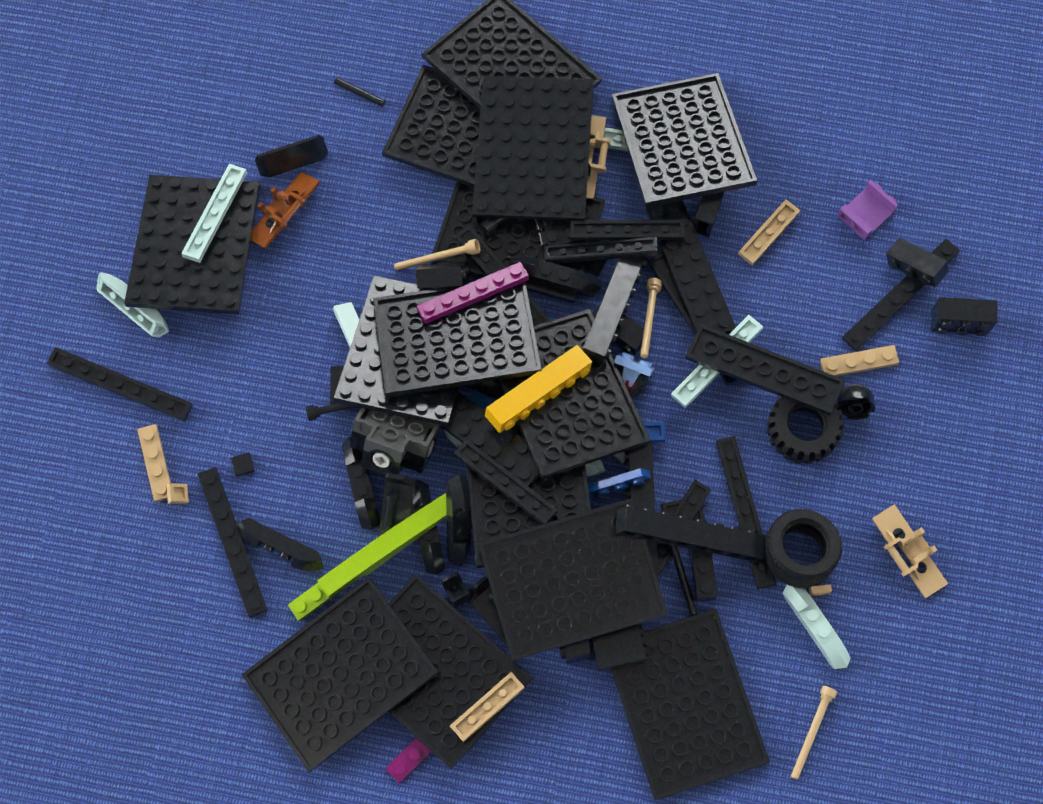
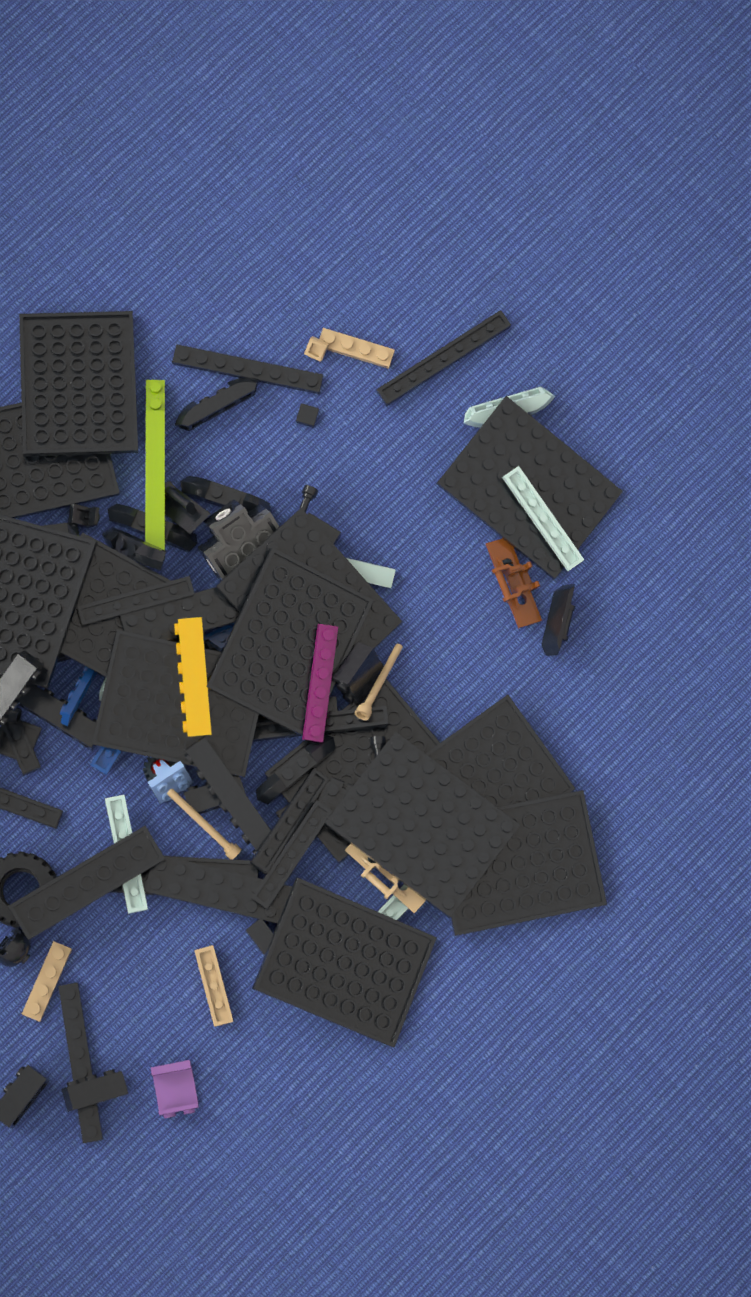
camera: 115 degrees right, 5 degrees up
black bar [334,77,385,107] -> none

